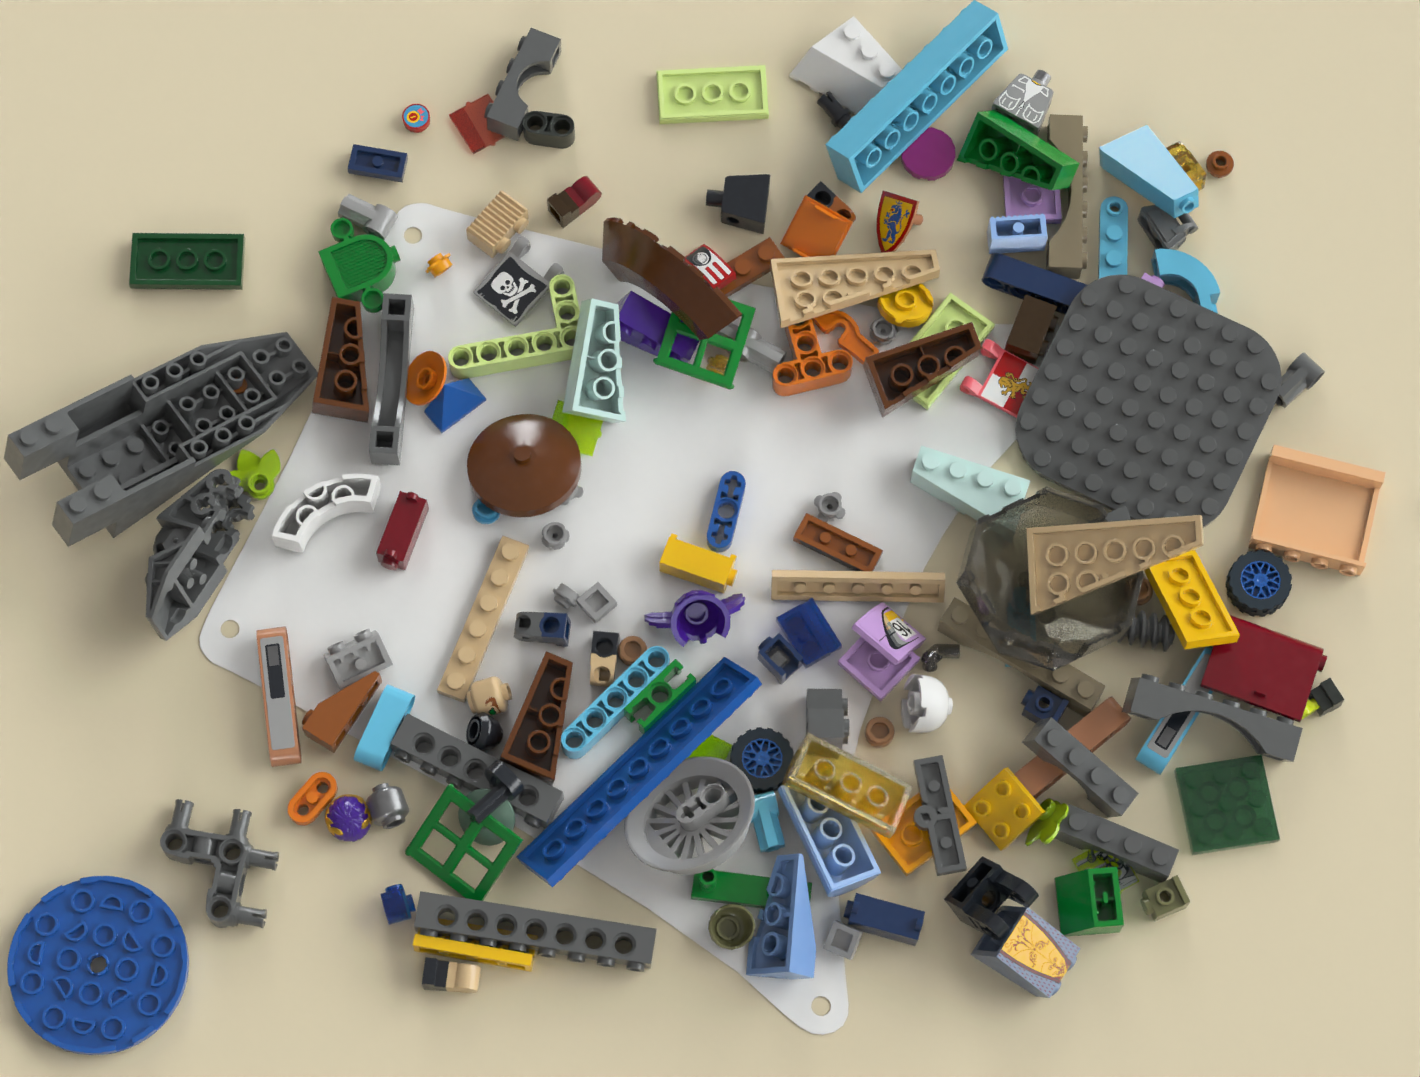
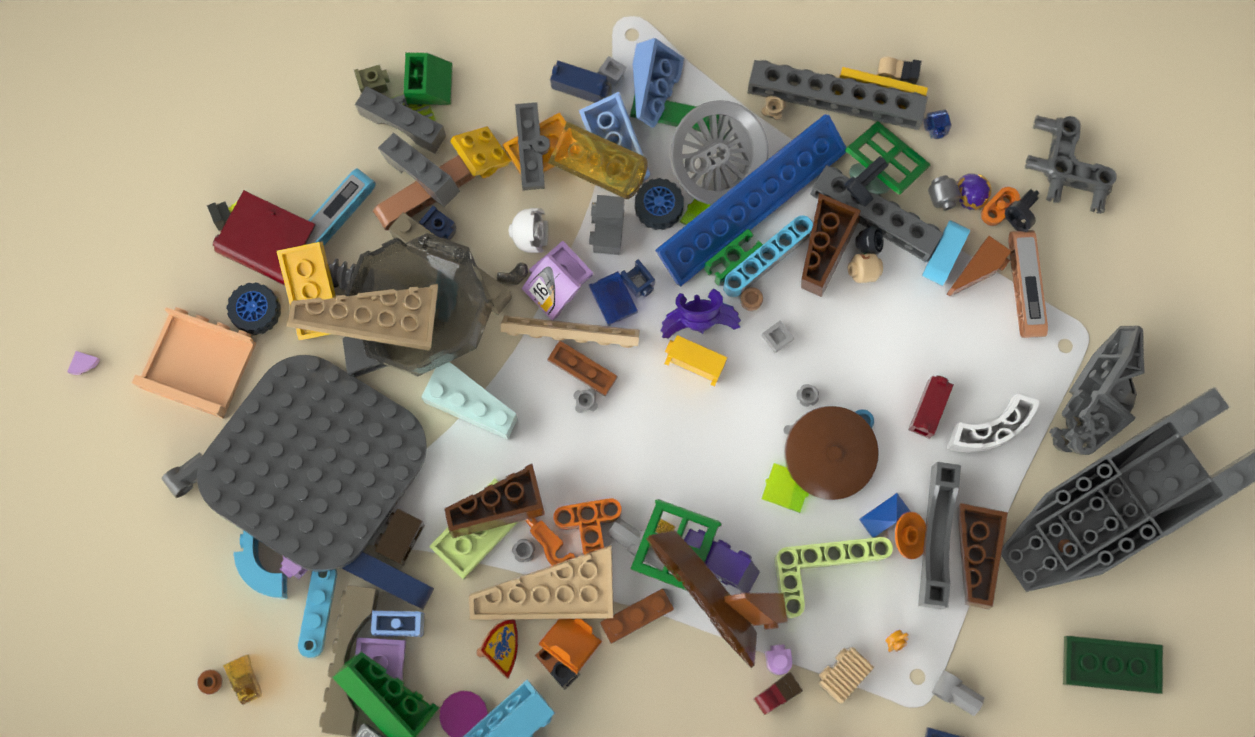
camera: 175 degrees left, 5 degrees up
blue plate [7,876,189,1055] -> none
lime plate [230,449,281,499] -> none
green piece [318,218,401,313] -> none
light grey bracket [323,629,393,690] -> none
tan plate [437,535,529,703] -> none
flag [473,236,564,327] -> none
leg [514,612,571,647] -> none
light grey plate [553,583,580,609] -> none
light aqua wedge [562,298,626,423] -> none
leg [590,631,620,687] -> none
slope [683,244,737,289] -> none
black torso [706,174,770,234] -> none
blue beam [707,471,746,552] -> none
olive hair [708,904,756,950] -> none
medium azure piece [751,791,785,853] -> none
medium nougat tile [865,717,895,748] -> none
yellow tile [877,283,933,328] -> none
black brick [944,856,1039,941] -> none
flag [960,339,1039,418] -> none
slope [971,906,1081,998] -> none
lime plate [1025,798,1069,846] -> none
medium azure slope [1099,125,1199,218] -> none
dark grey arch [1122,674,1303,762] -> none
dark grey piece [1137,205,1198,250] -> none
clear green plate [1174,755,1280,855] -> none
none -> dark orange slope [724,593,787,630]
none -> tan plate [761,96,786,120]
none -> lavender plate [765,645,792,675]
none -> black piece [1005,189,1039,232]

